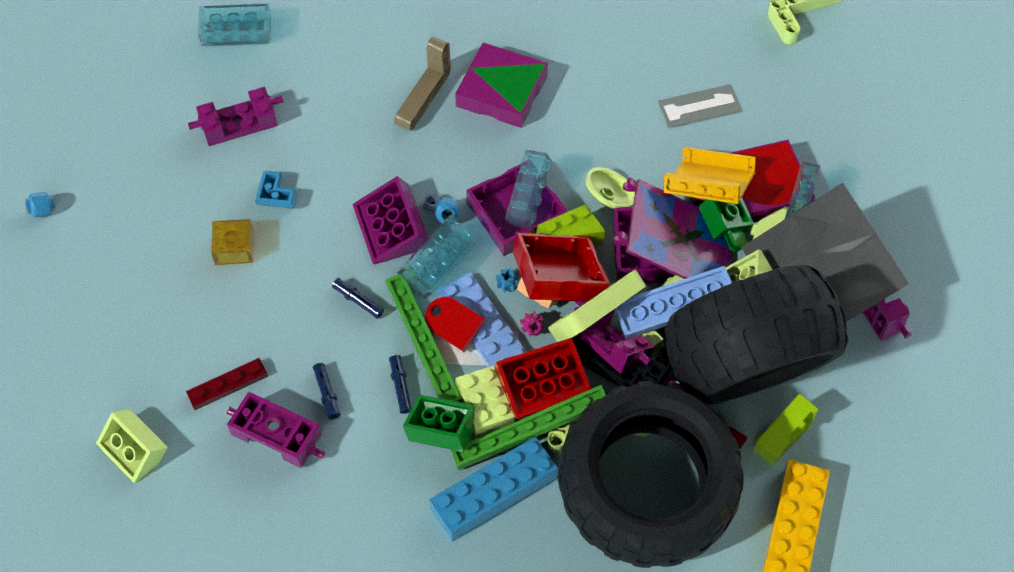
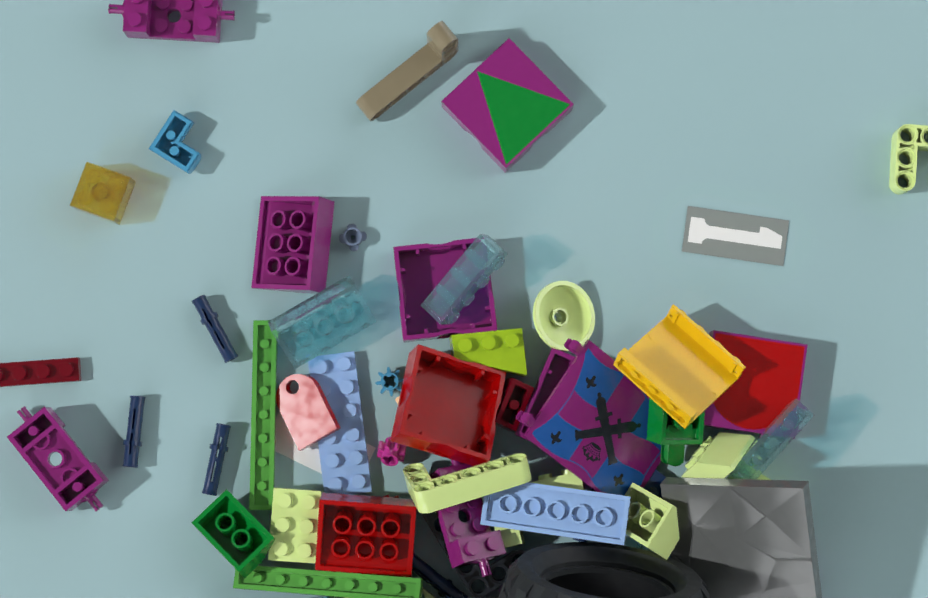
camera: 25 degrees right, 25 degrees up
dark azure head [435,198,460,224] -> none
none -> dark red brick [495,378,534,431]

